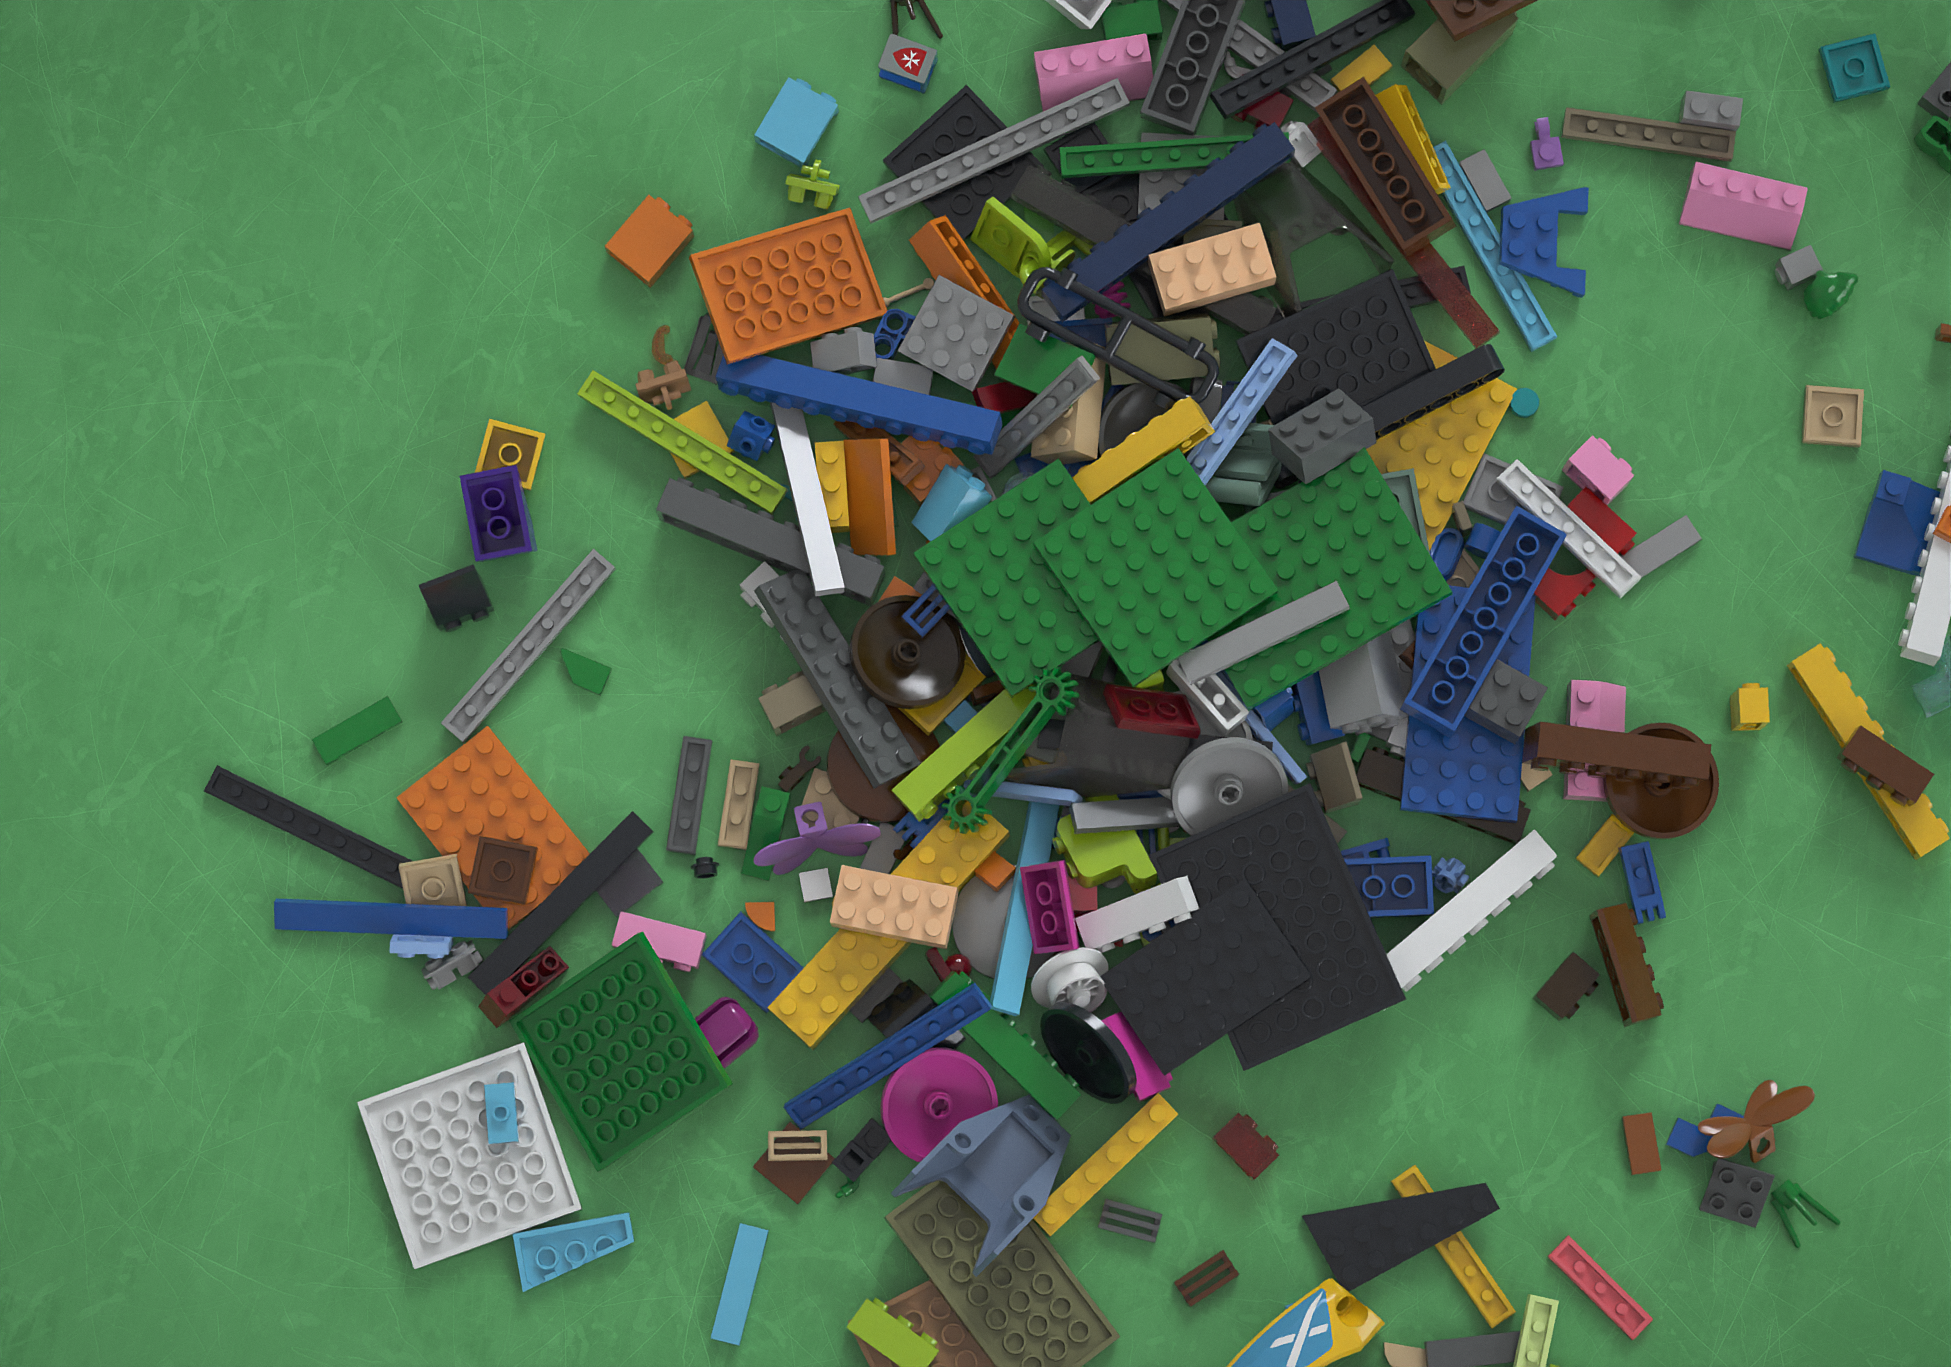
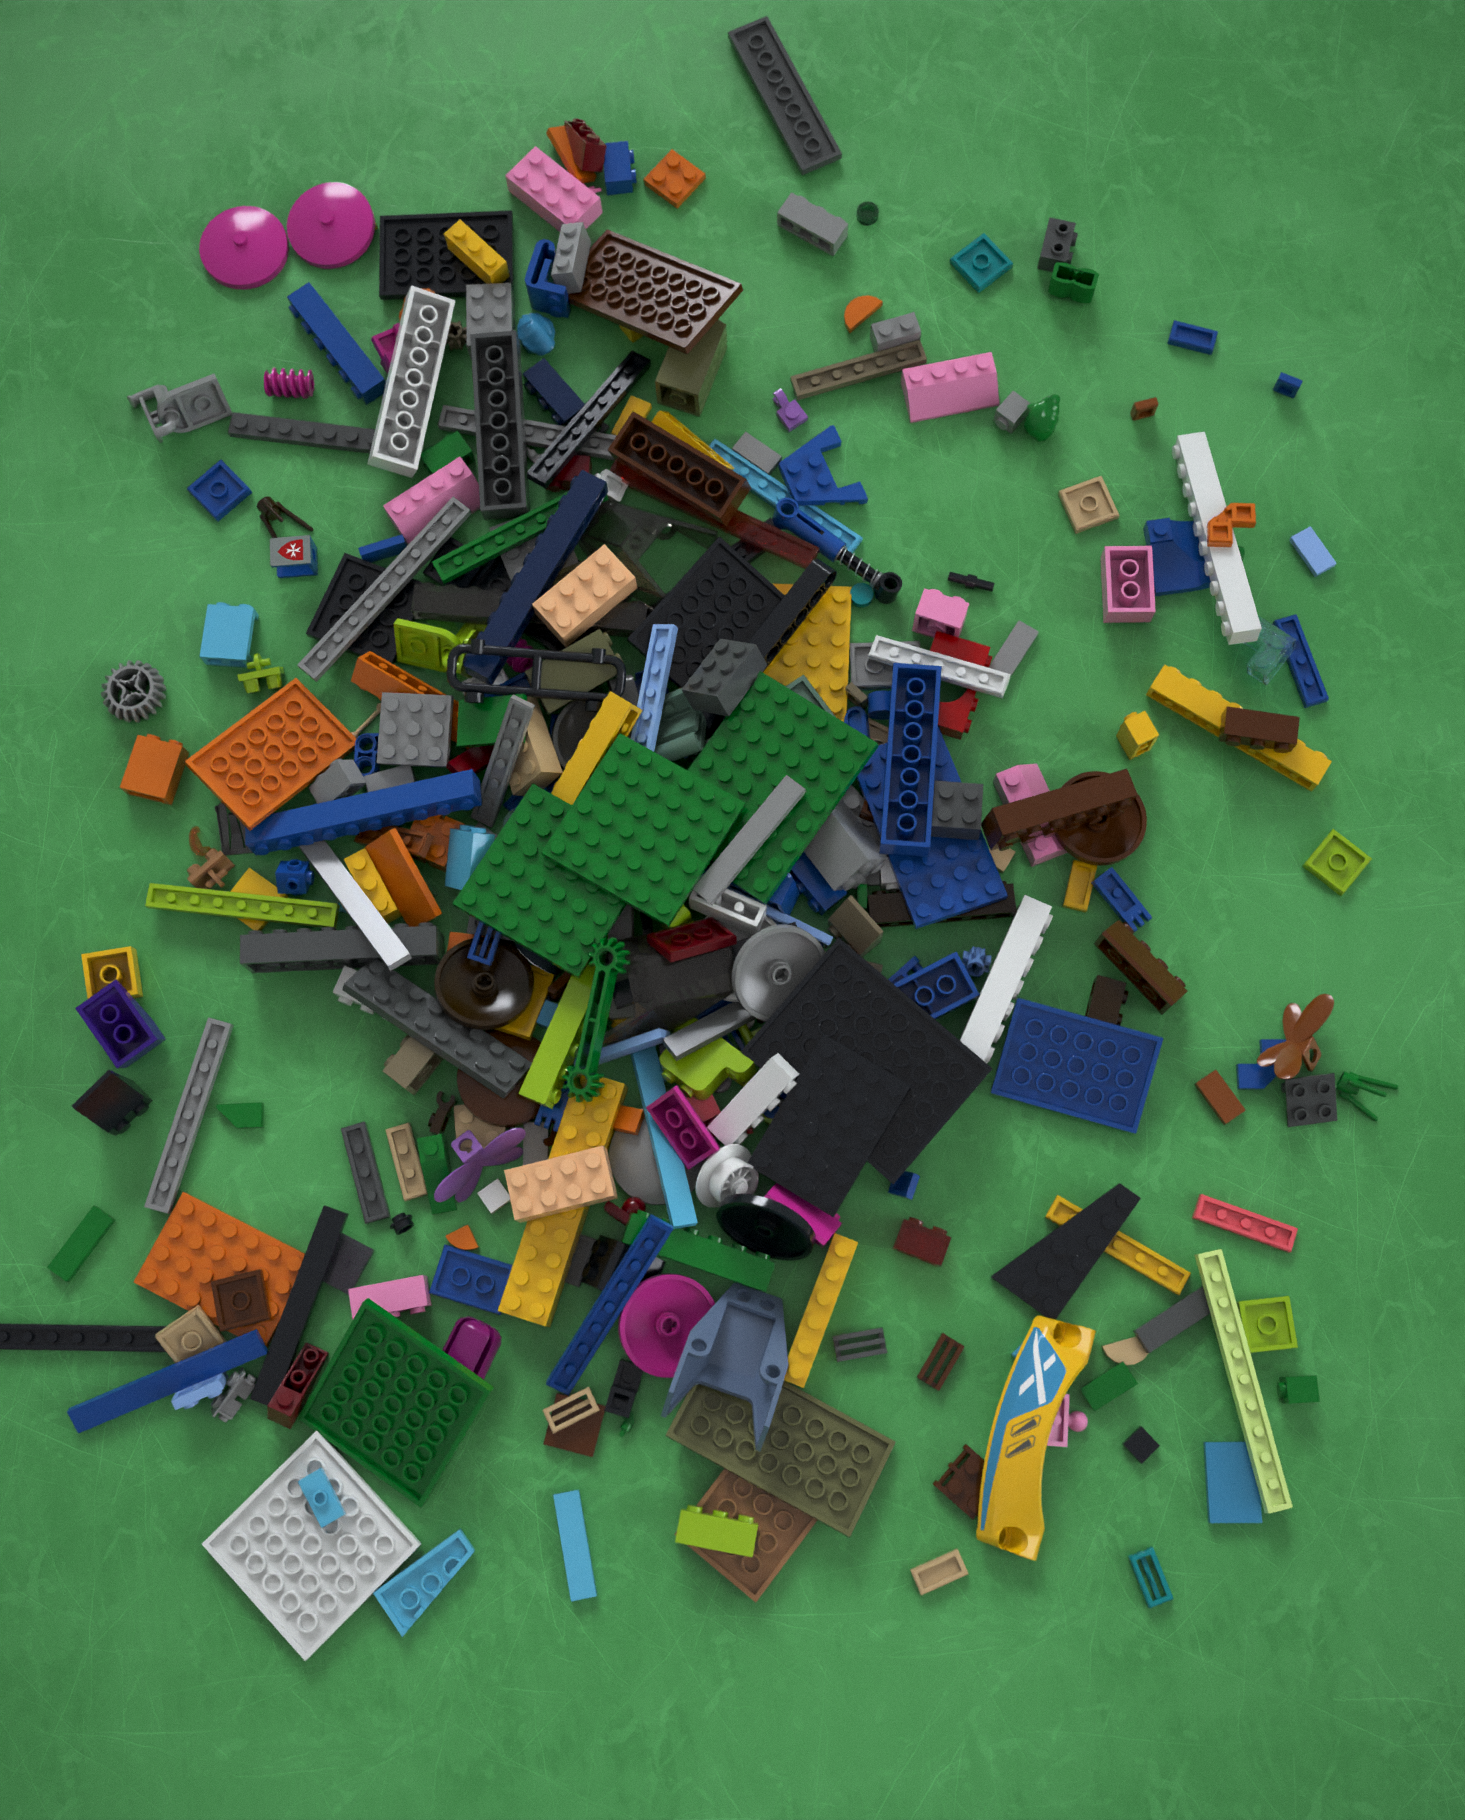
camera: 20 degrees left, 5 degrees down
none -> light grey gear [101,660,167,723]
none -> blue tile [358,534,407,563]
none -> piece [772,498,902,604]
none -> orange tile [844,295,883,333]
none -> blue plate [888,1171,920,1200]
none -> black bar [947,572,995,592]
none -> blue plate [991,997,1163,1134]
none -> bright pink brick [1100,546,1156,623]
none -> lime tile [1302,829,1372,896]

